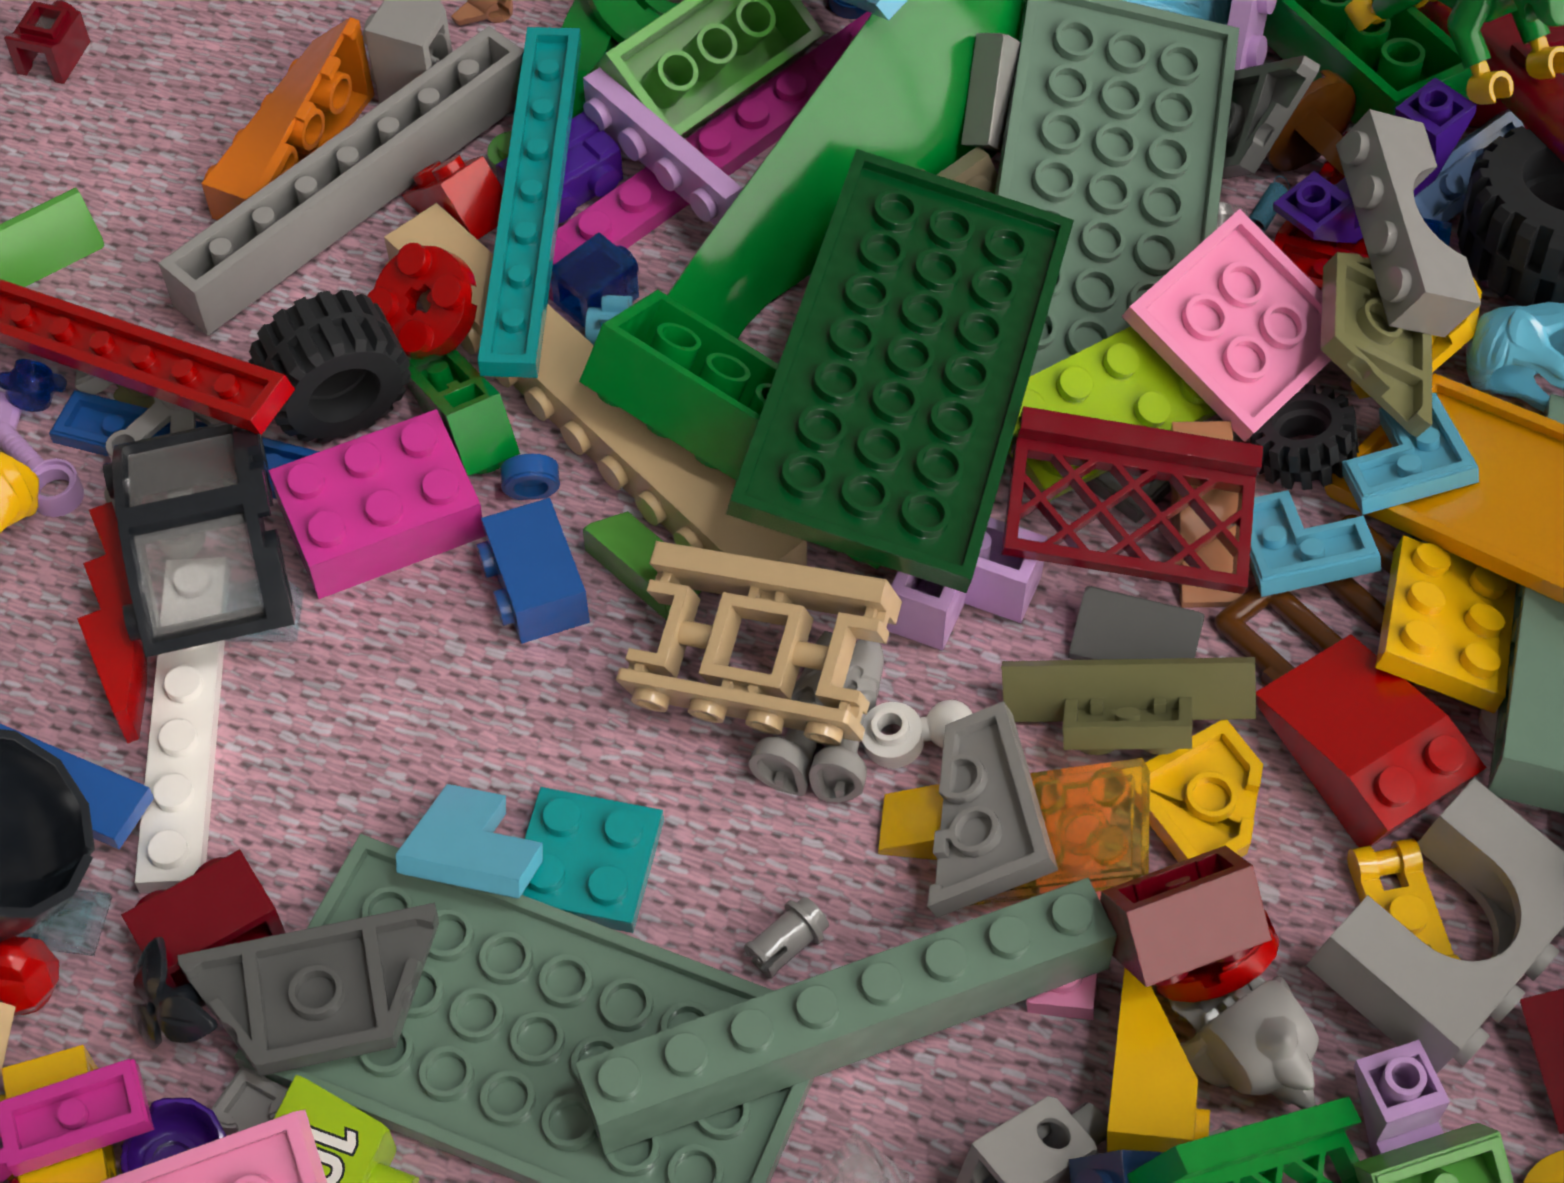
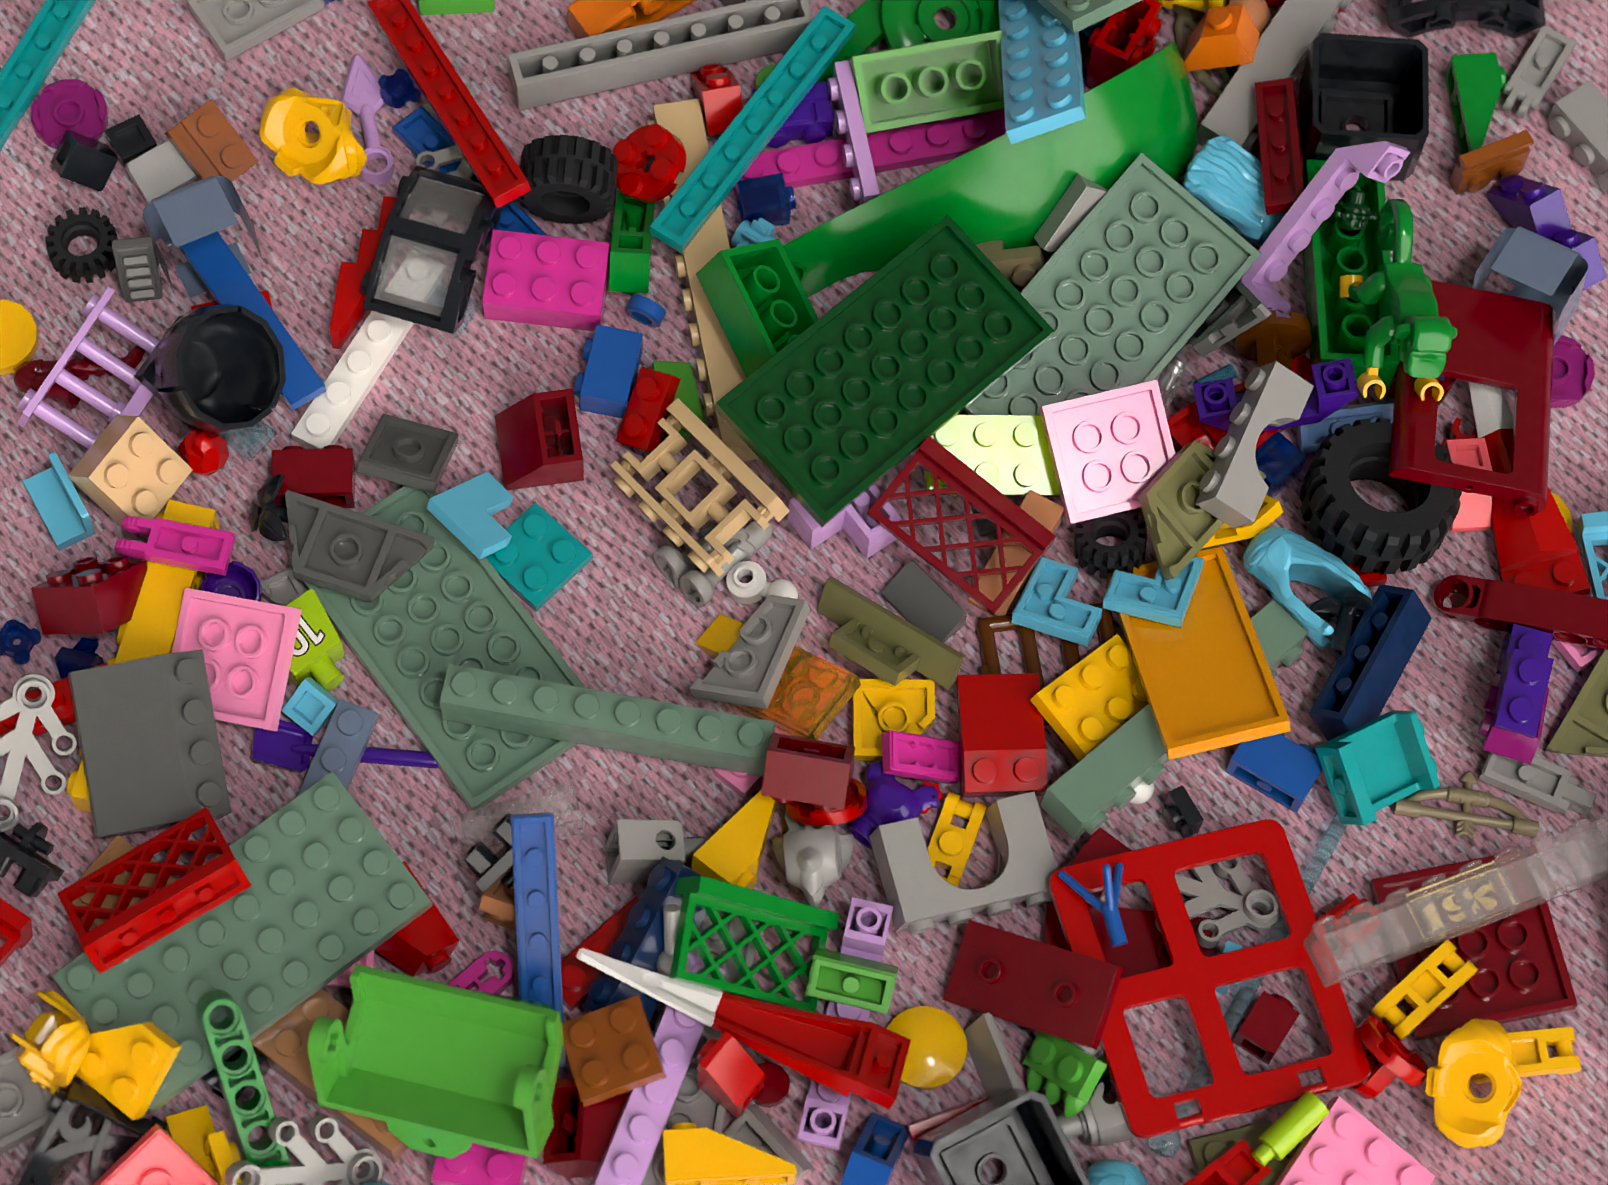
camera: 25 degrees right, 10 degrees up
light grey pin [744,897,829,979] -> none
none -> dark grey tile [357,414,459,493]
none -> dark red slope [495,388,584,490]
none -> red plate [616,366,681,453]
none -> dark purple animal [847,760,943,849]
none -> dark pink plate [882,730,960,784]

